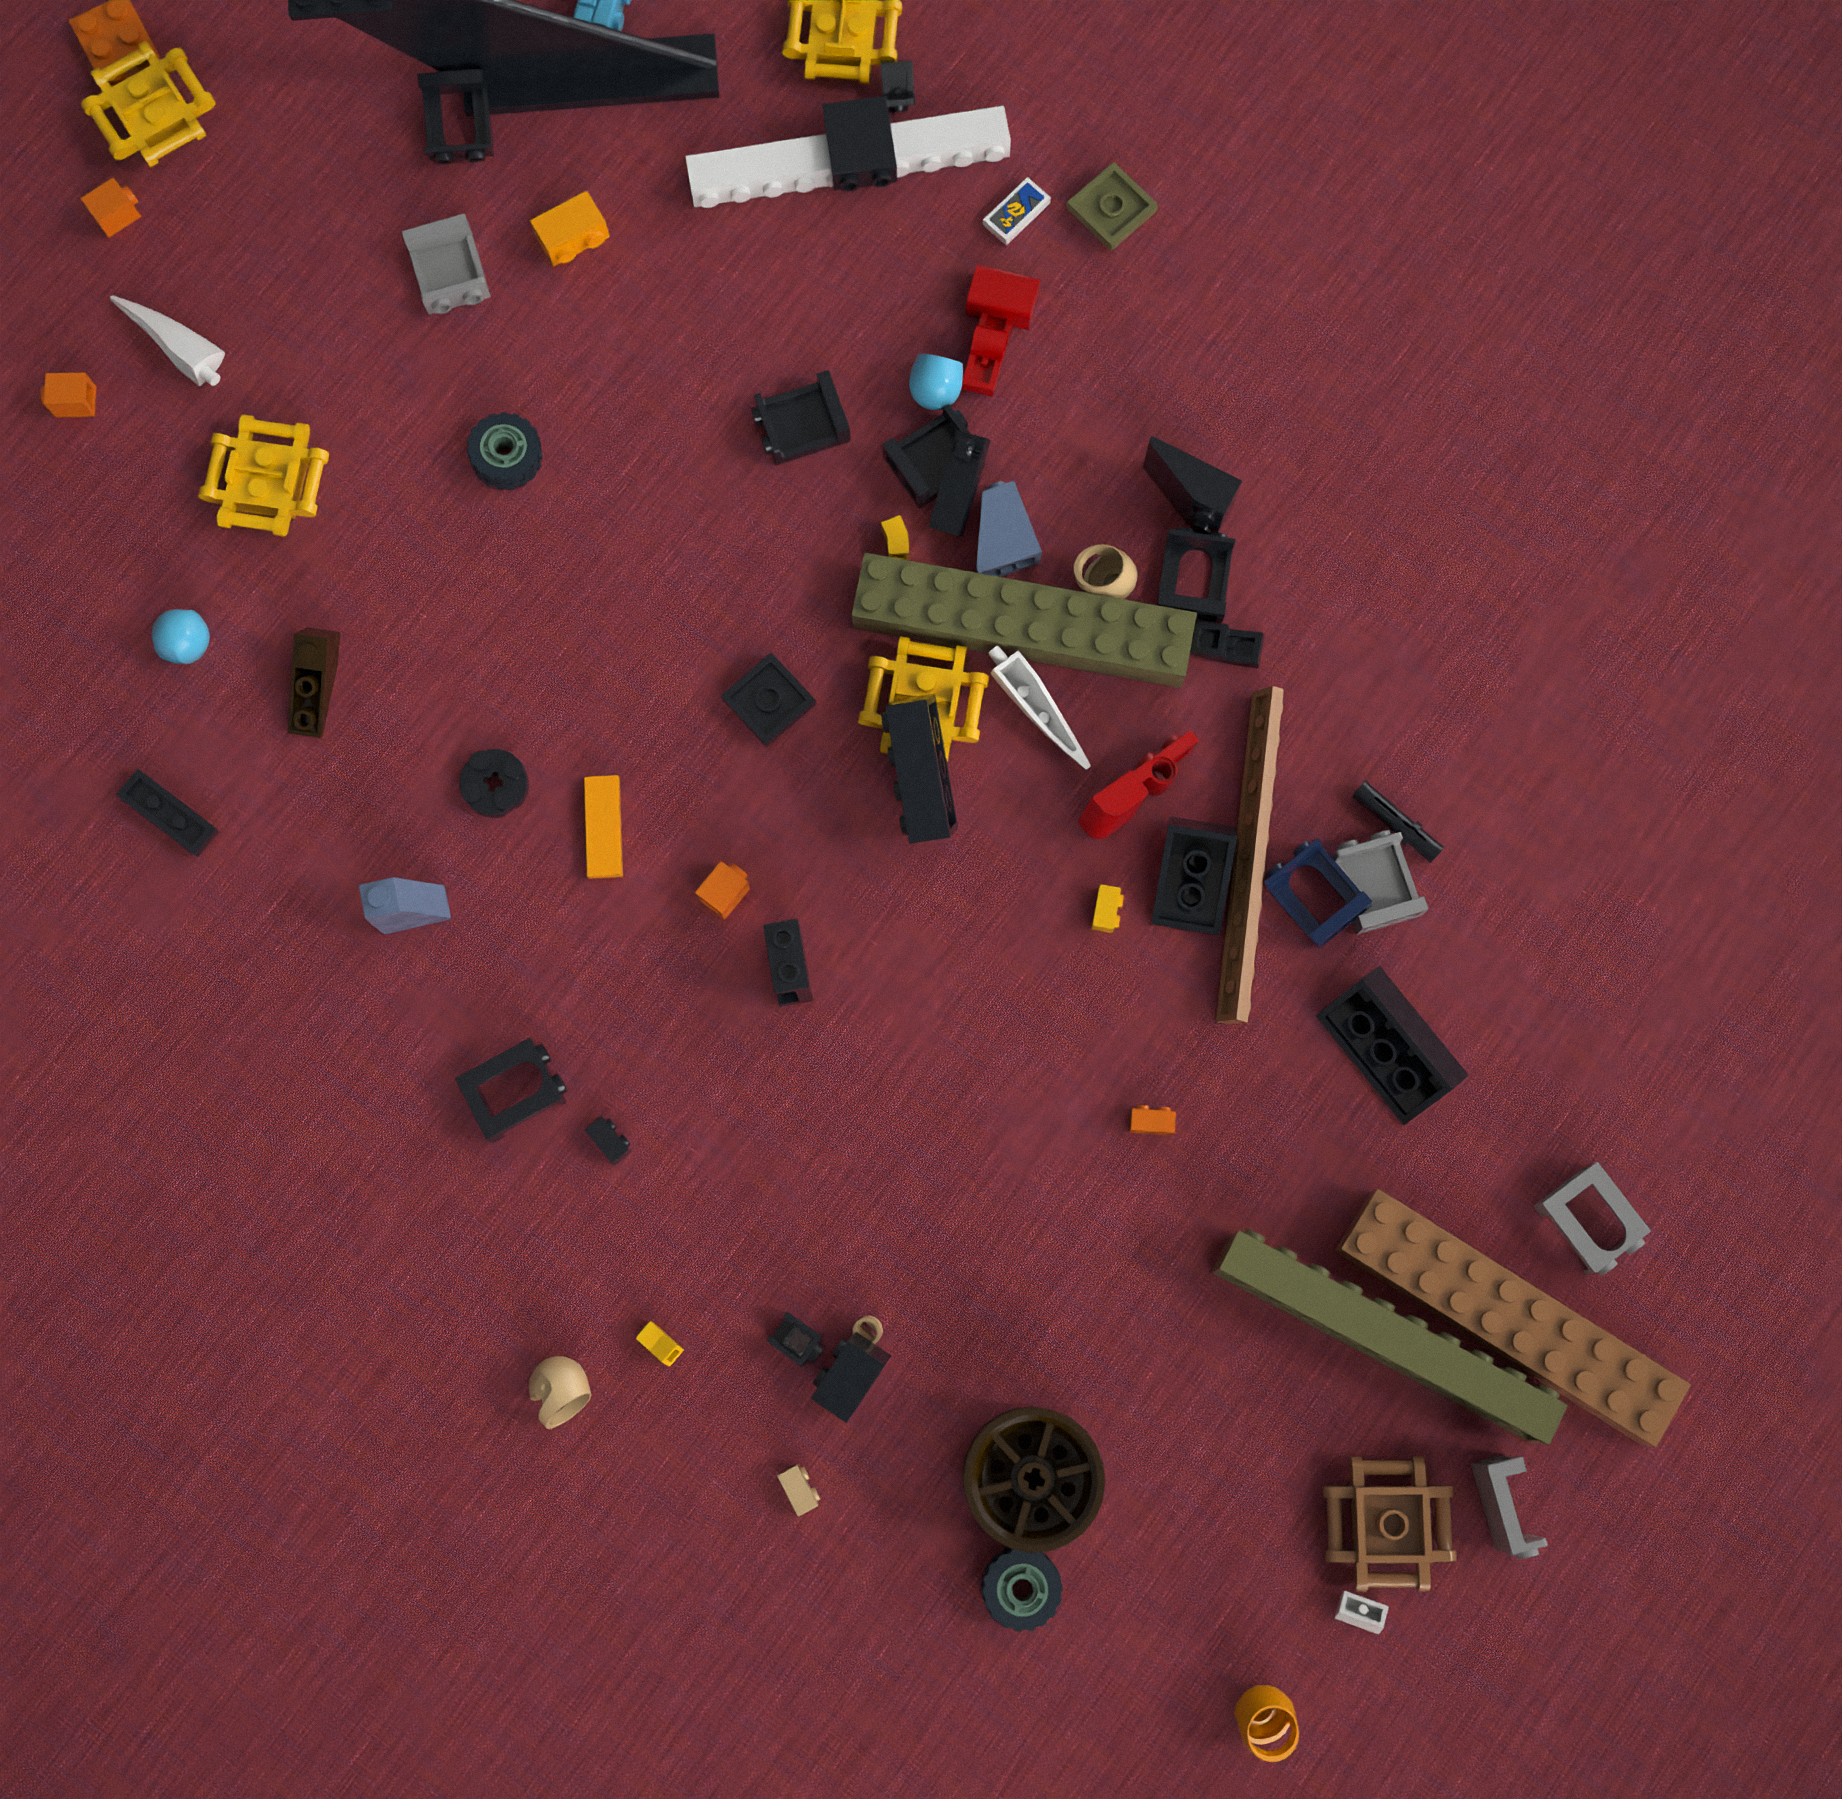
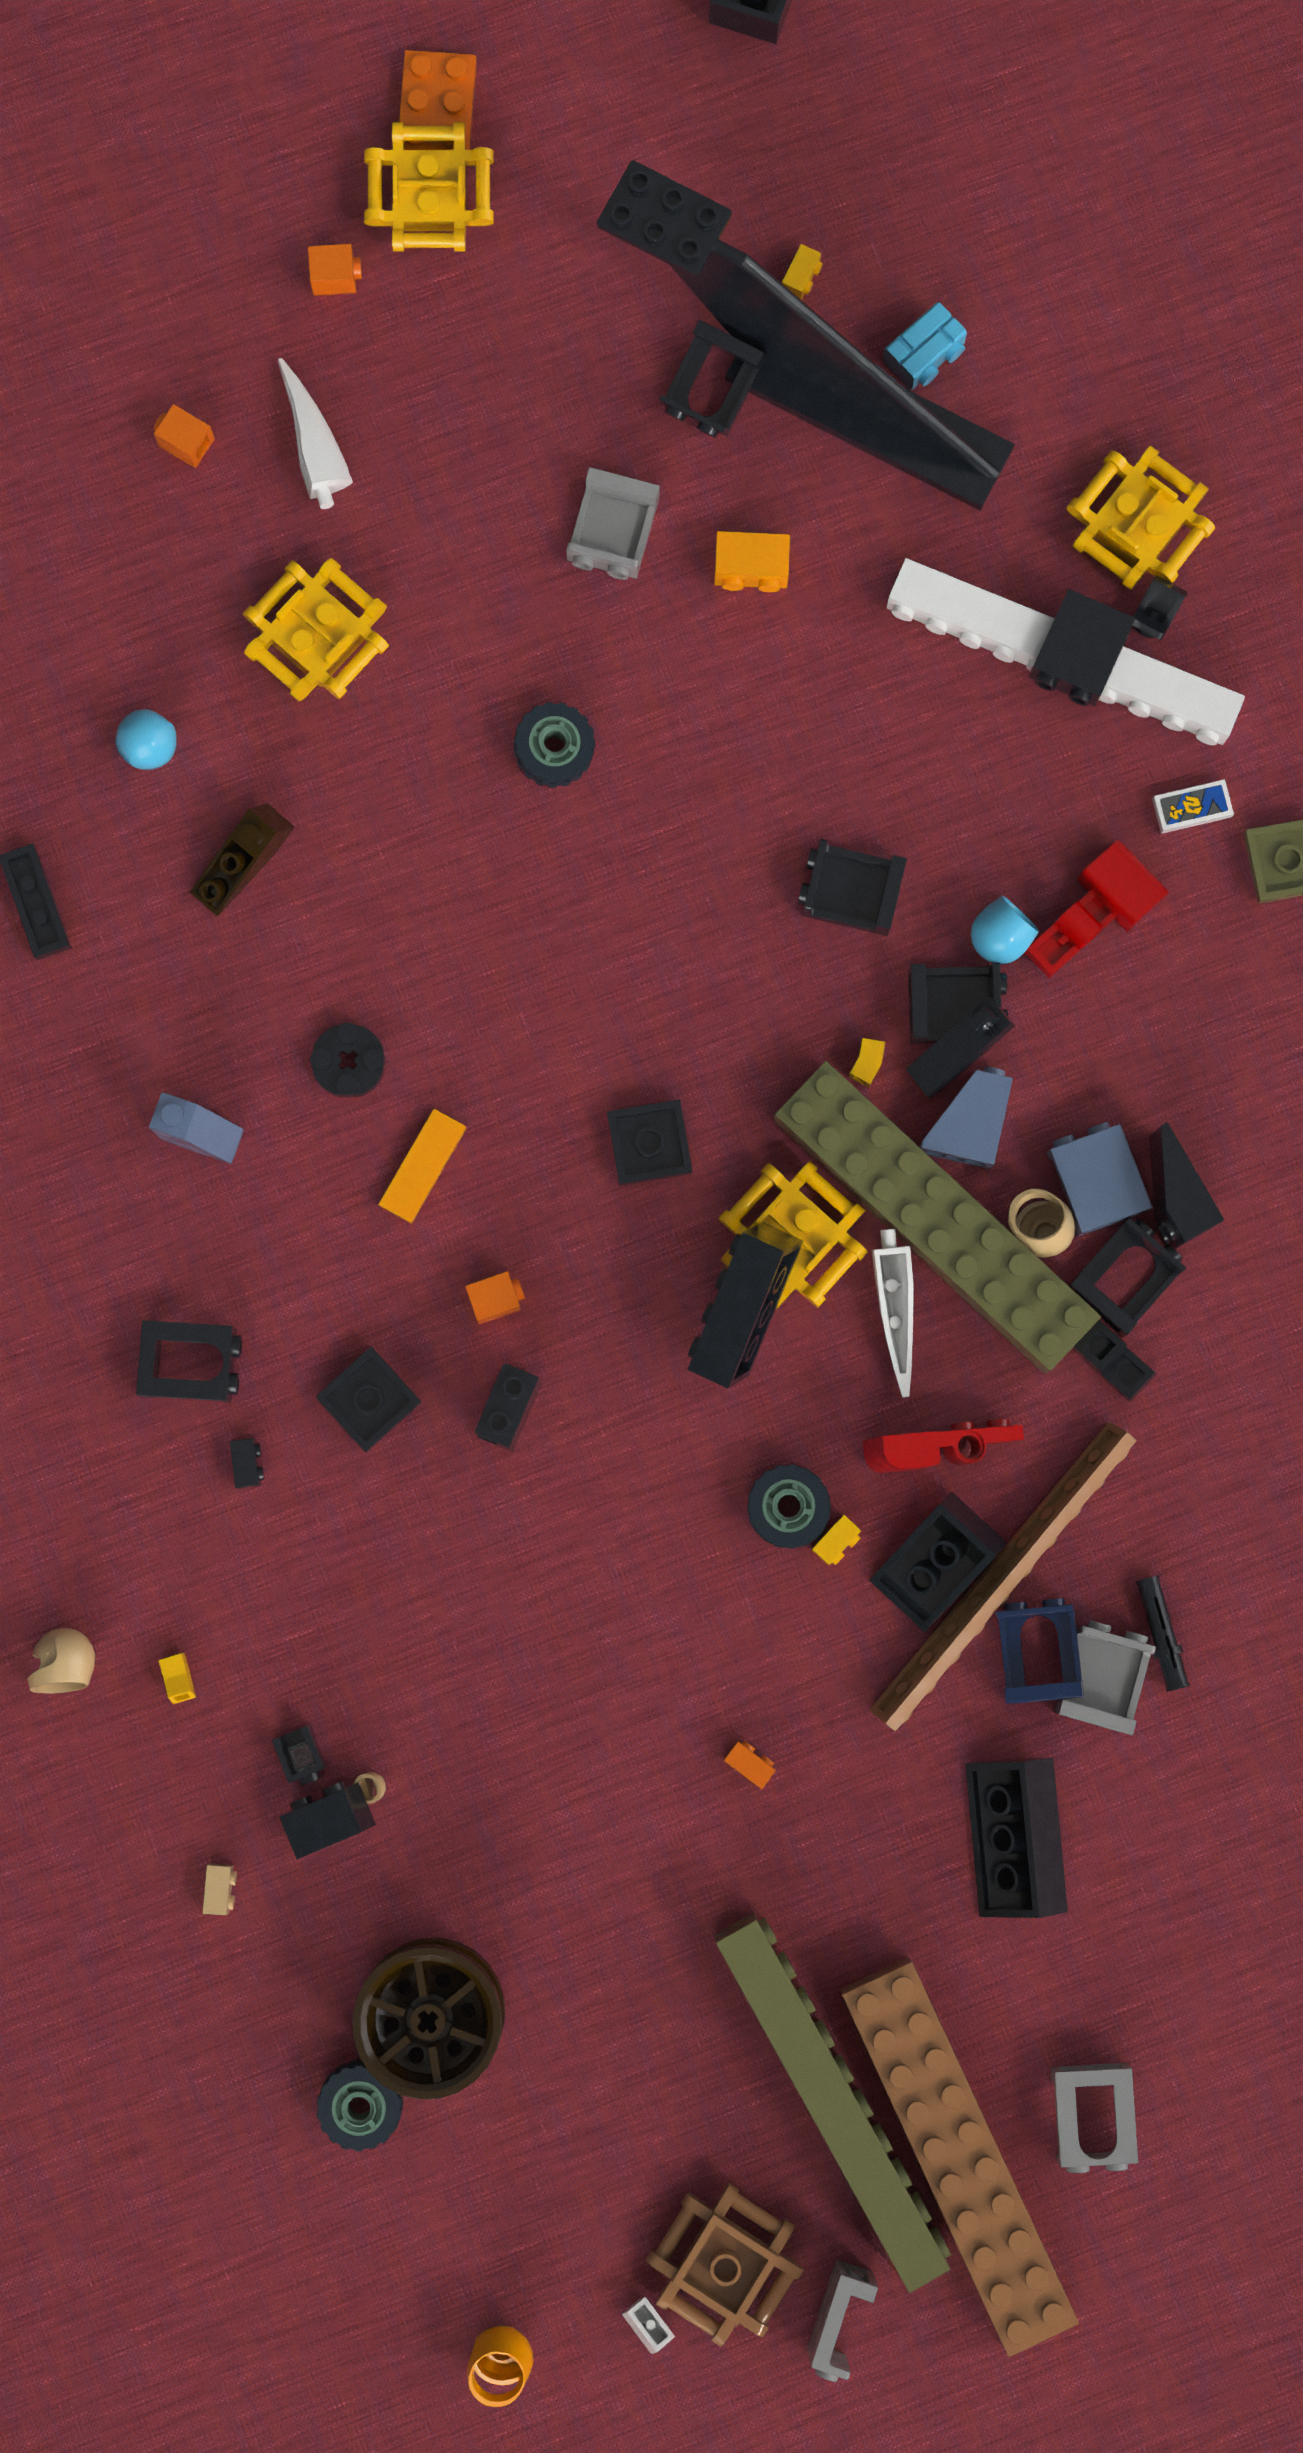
camera: 30 degrees right, 5 degrees up
none -> black plate [316,1346,422,1453]
none -> black wheel [747,1464,831,1549]
none -> sand blue panel [1046,1122,1152,1237]

